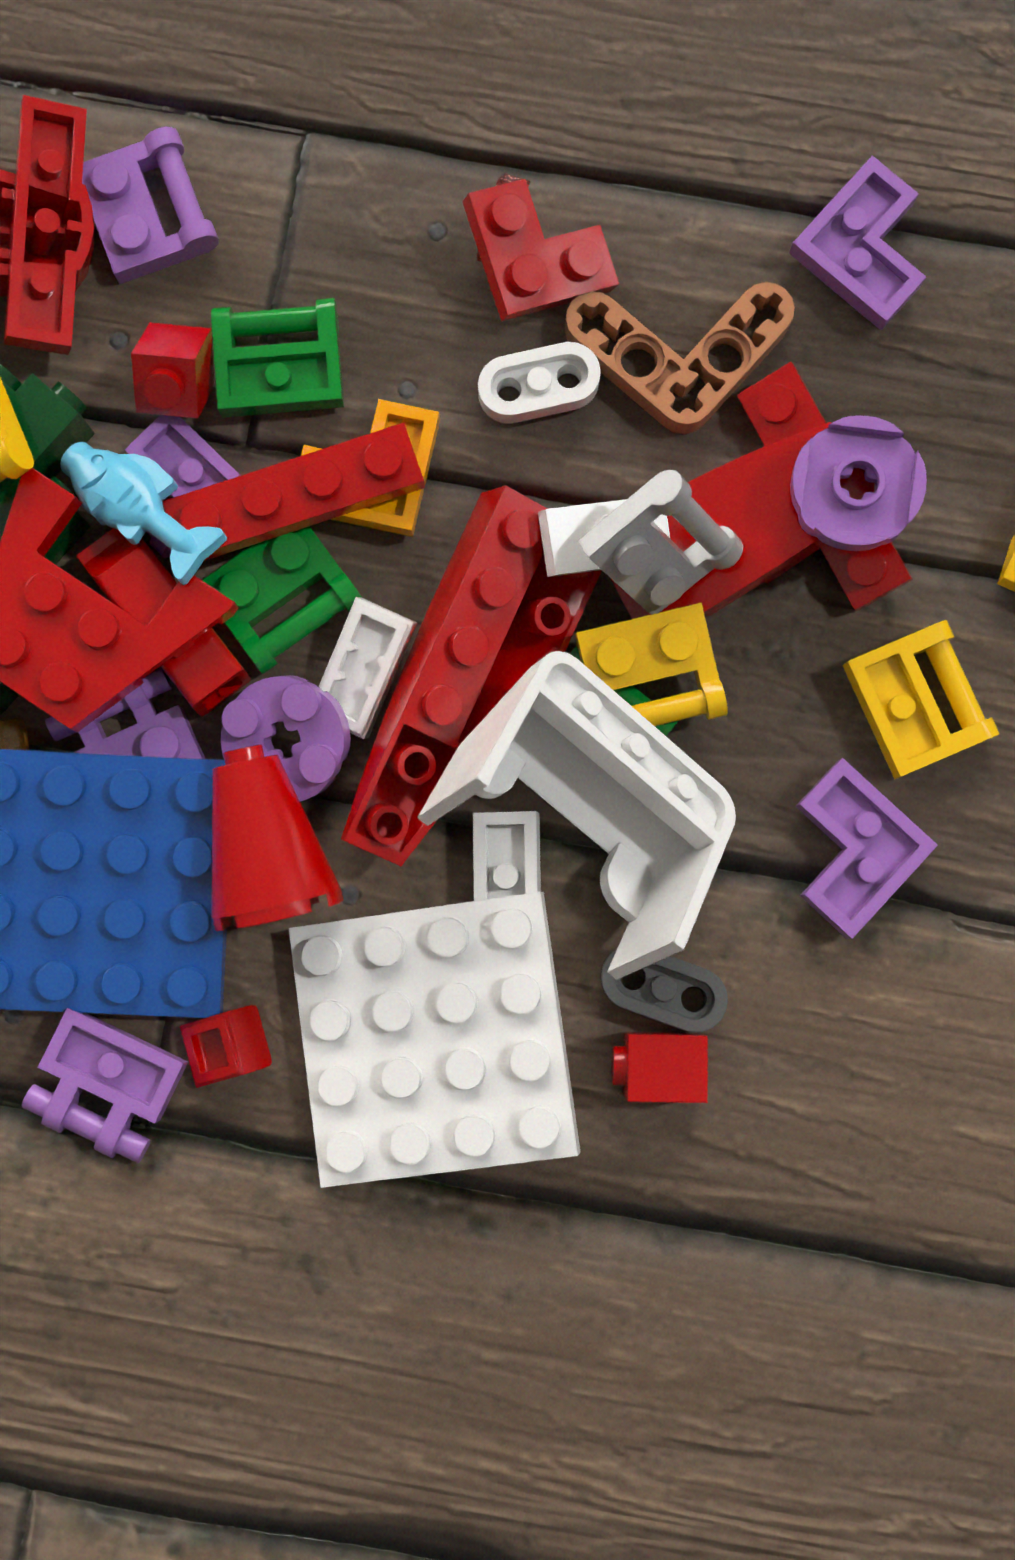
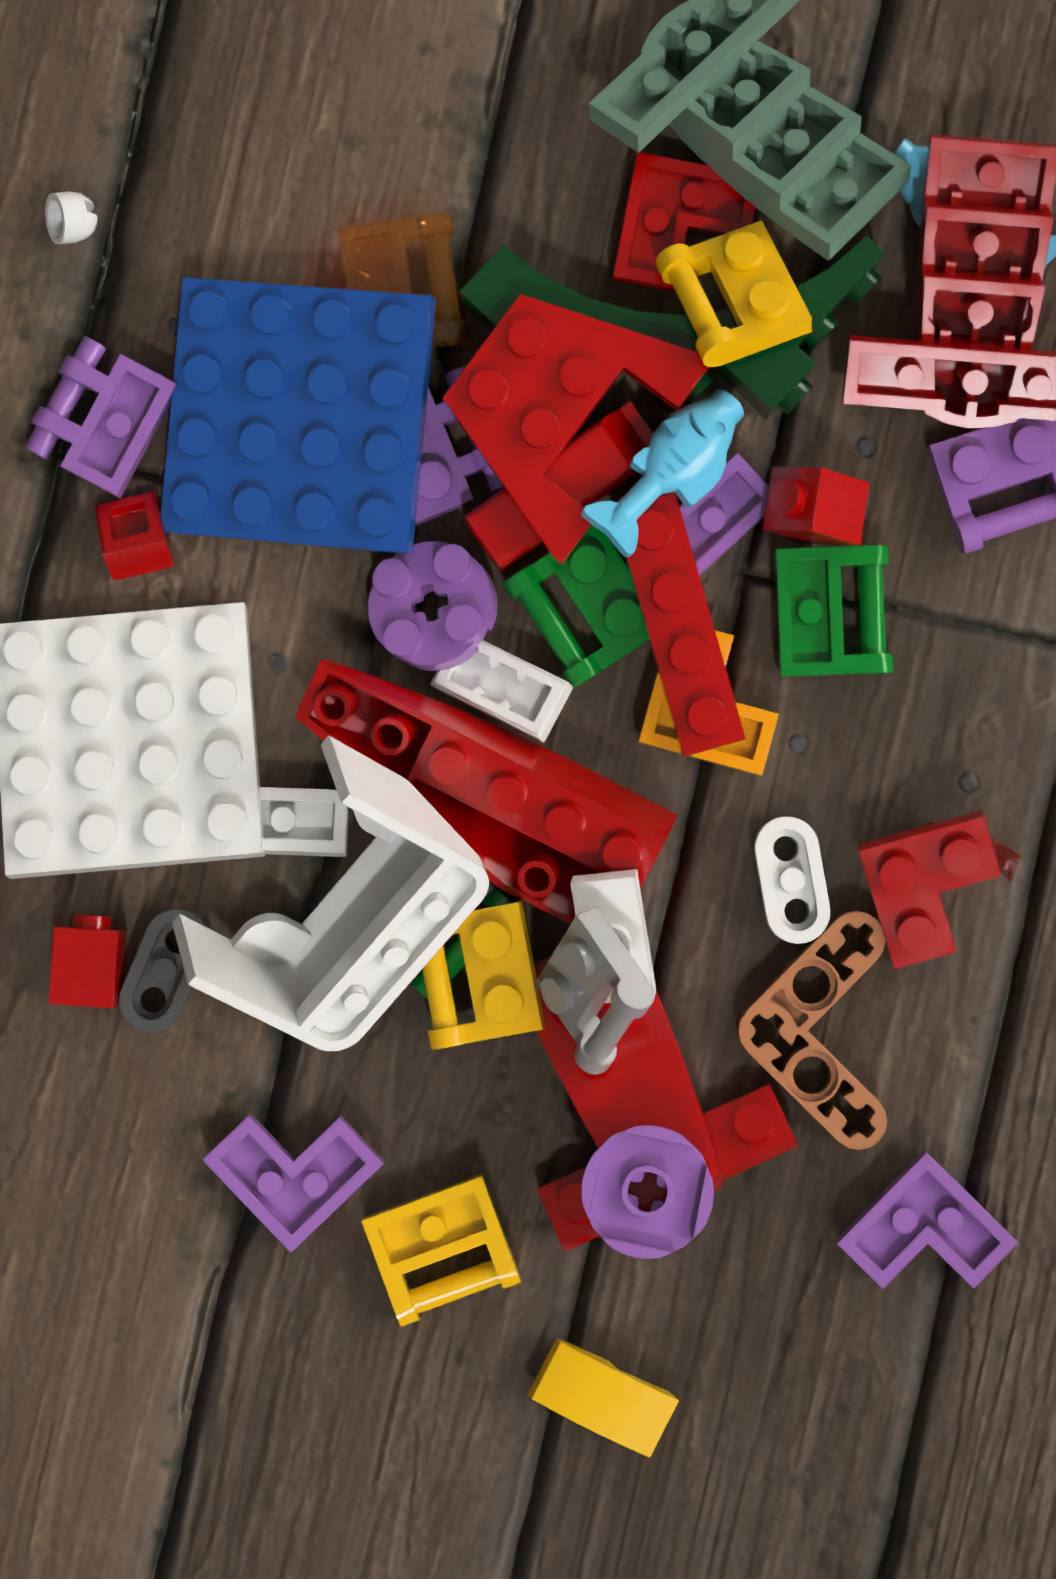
camera: 95 degrees right, 5 degrees up
red cone [212,744,344,931] -> none

